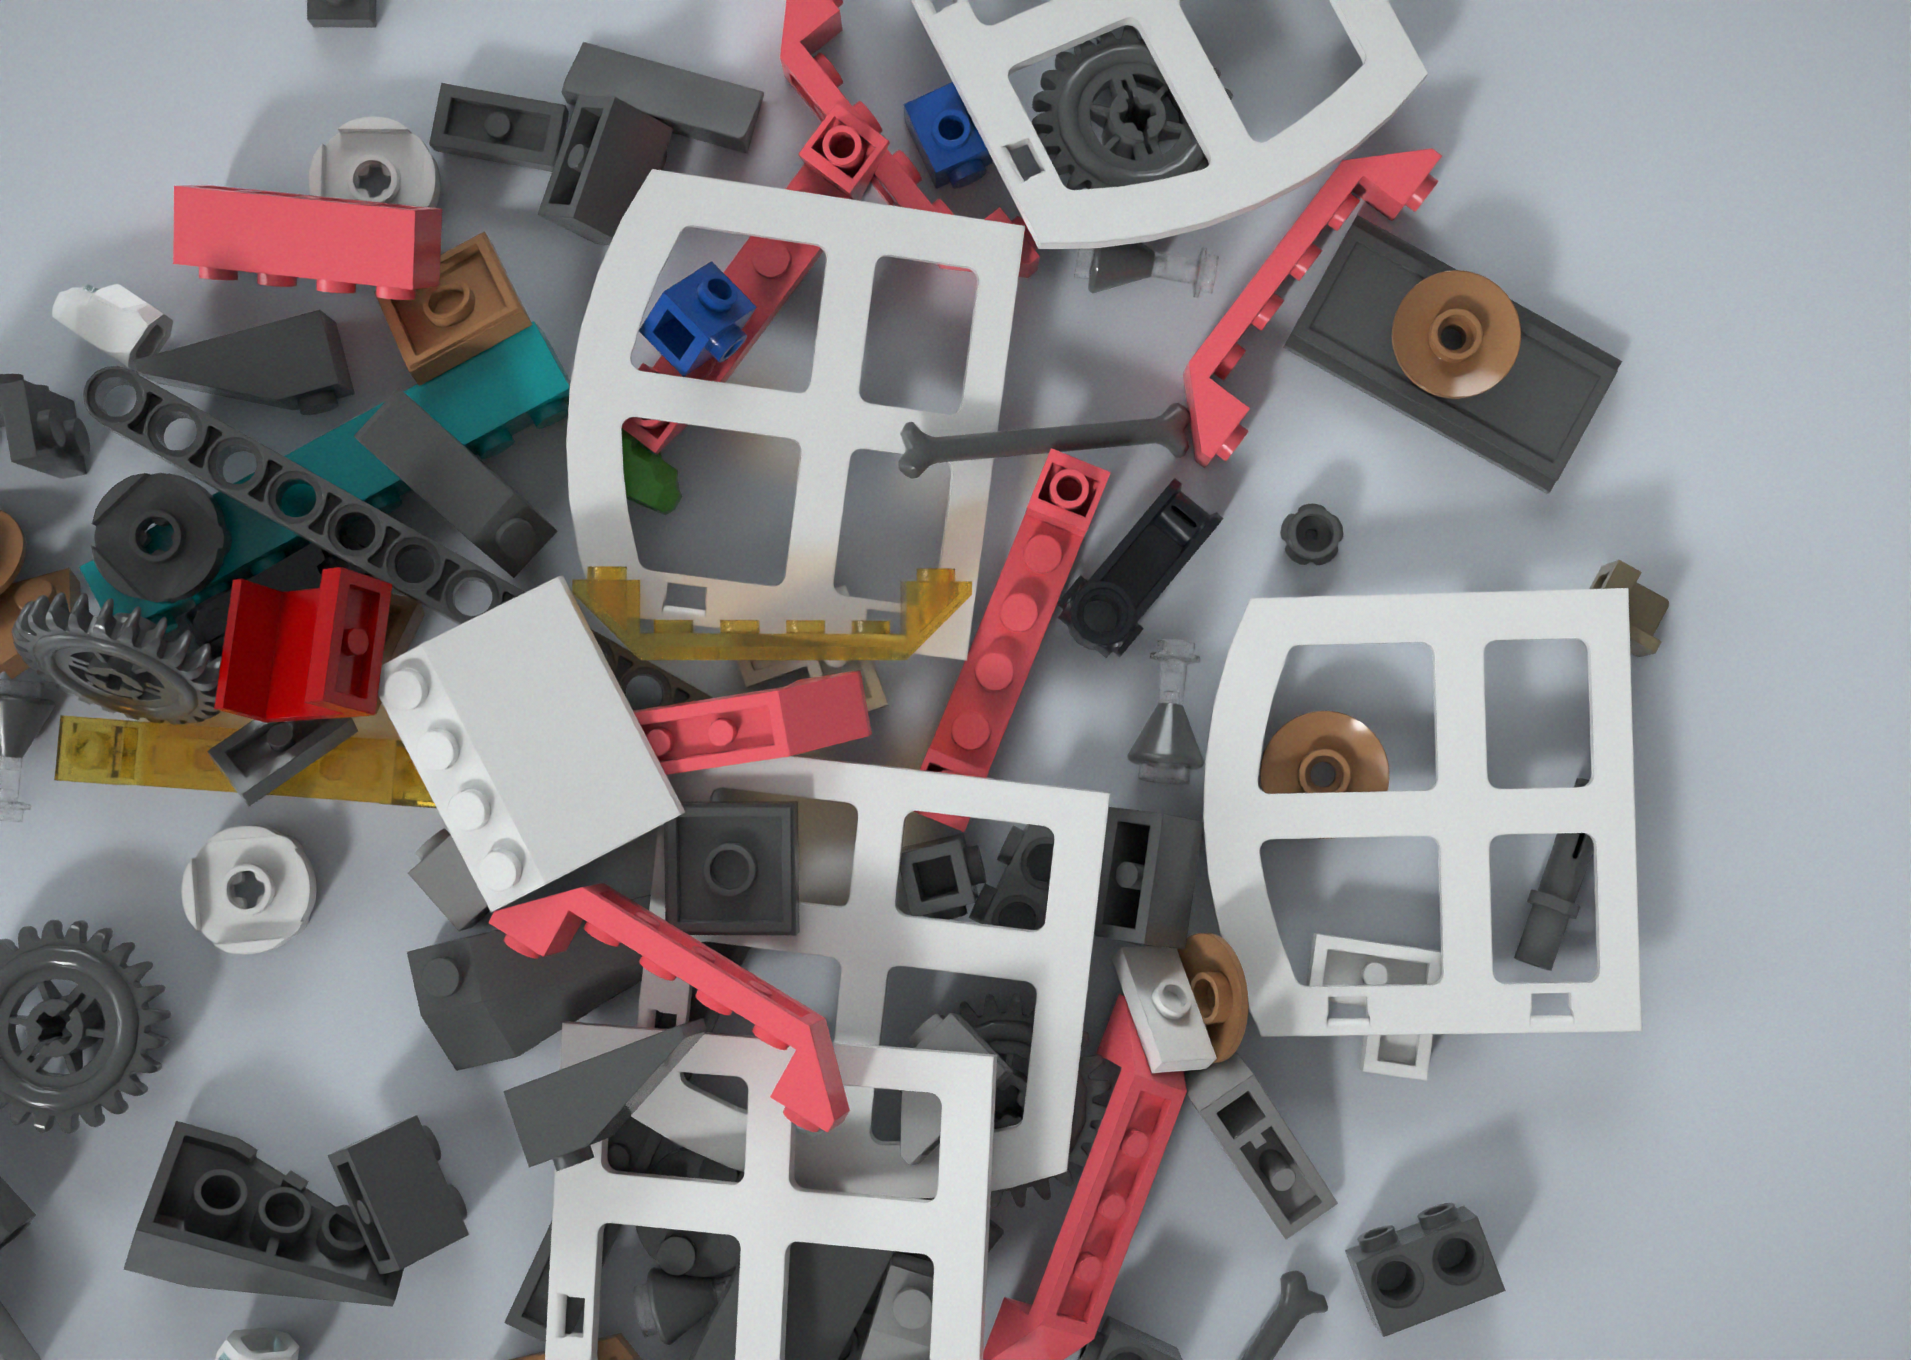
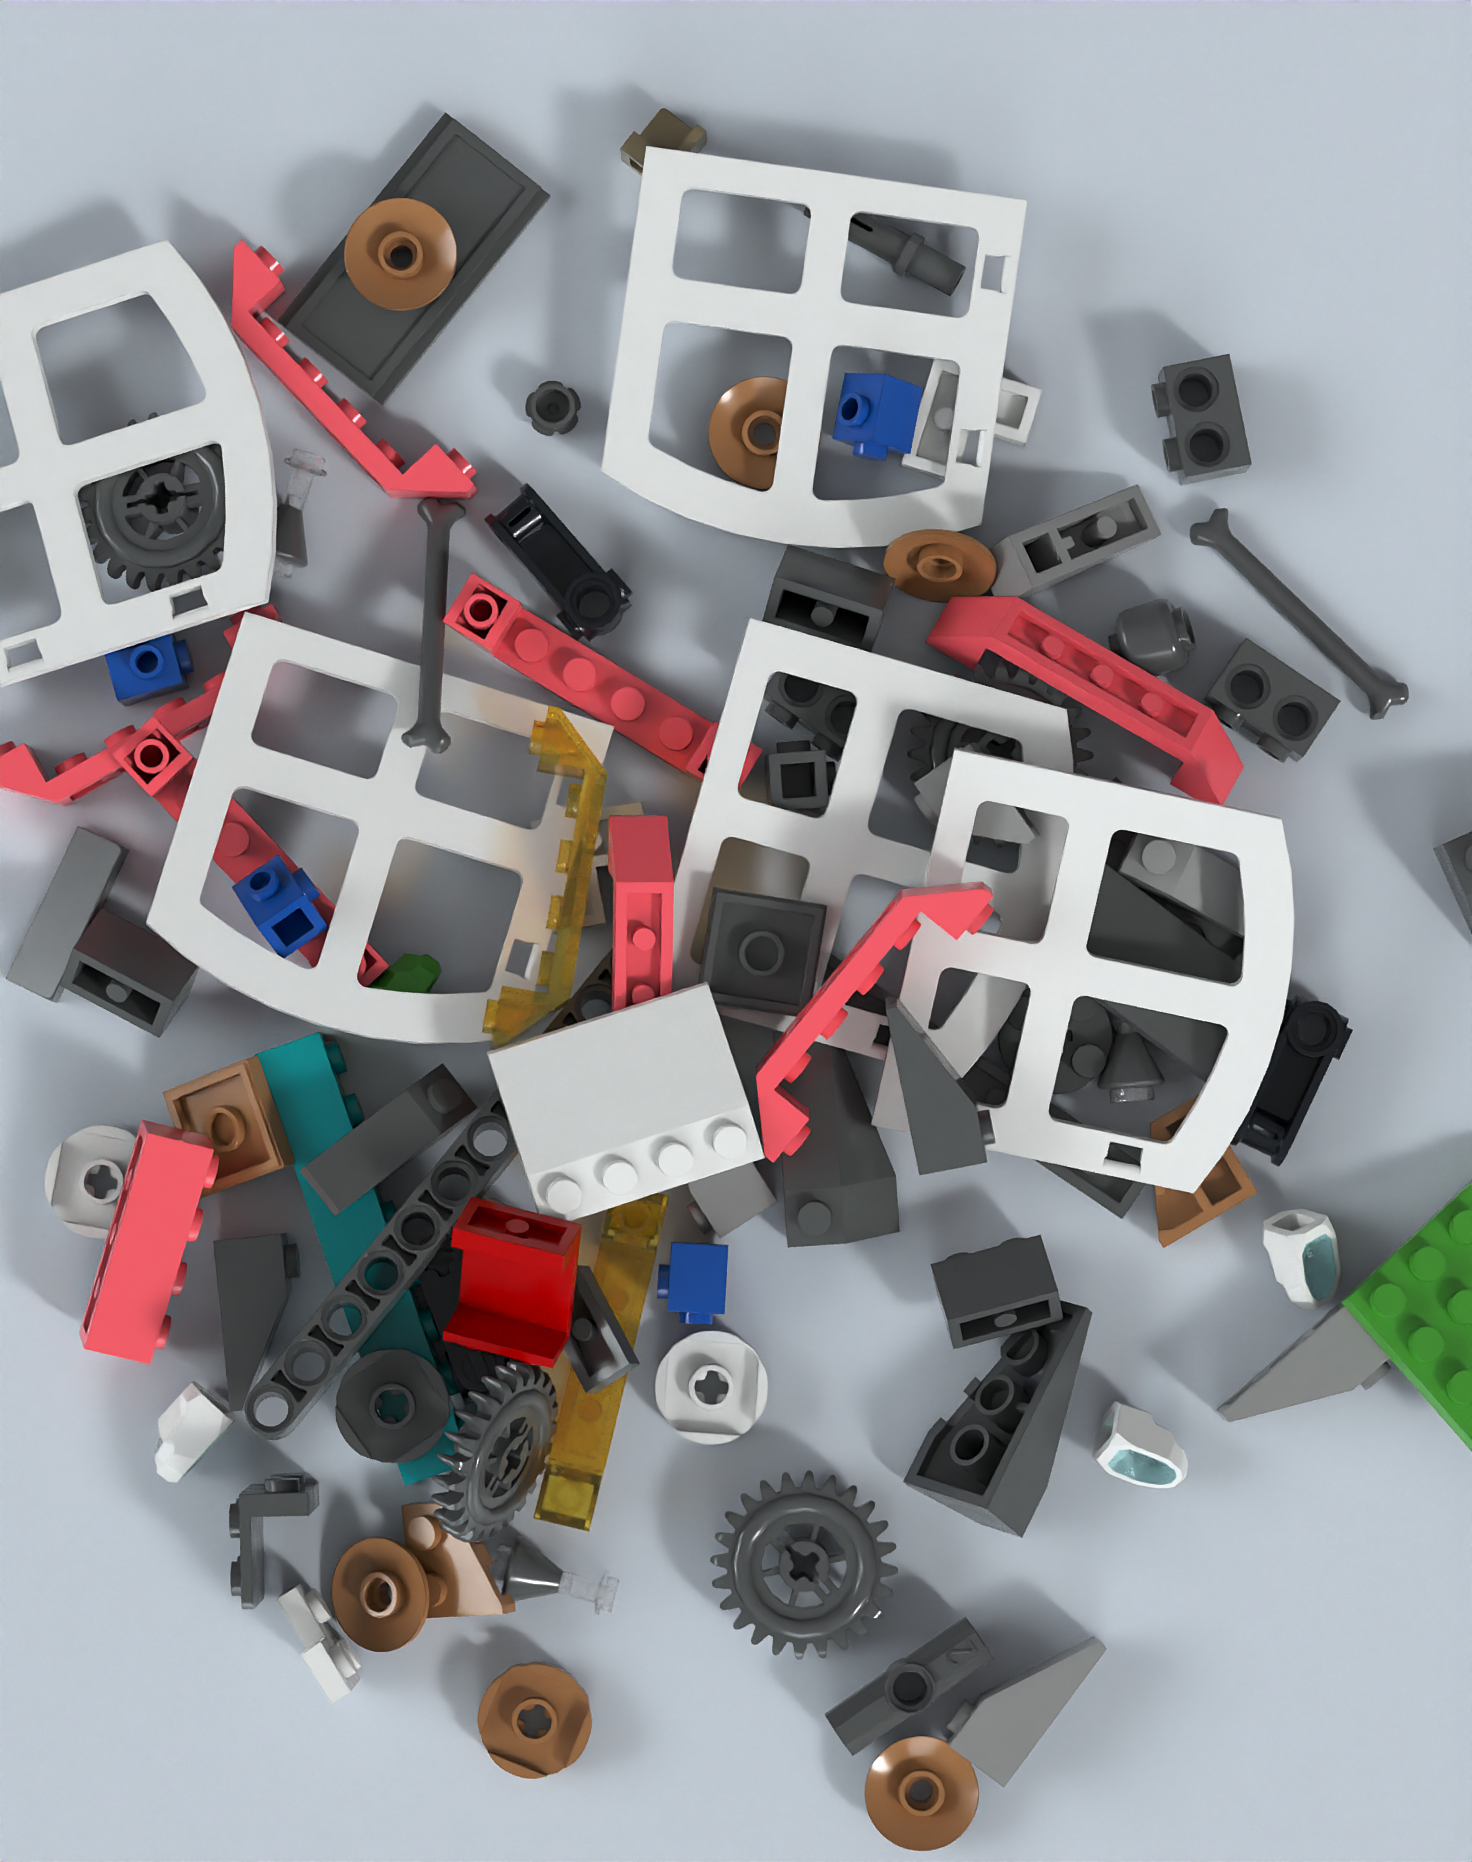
camera: 75 degrees left, 0 degrees up
dark grey plate [429,83,569,172] -> none
white plate [1111,946,1217,1073] -> none
piece [1127,639,1204,785] -> none
none -> blue brick [657,1242,728,1324]
none -> blue brick [832,373,923,461]
none -> dark grey head [1108,599,1196,677]

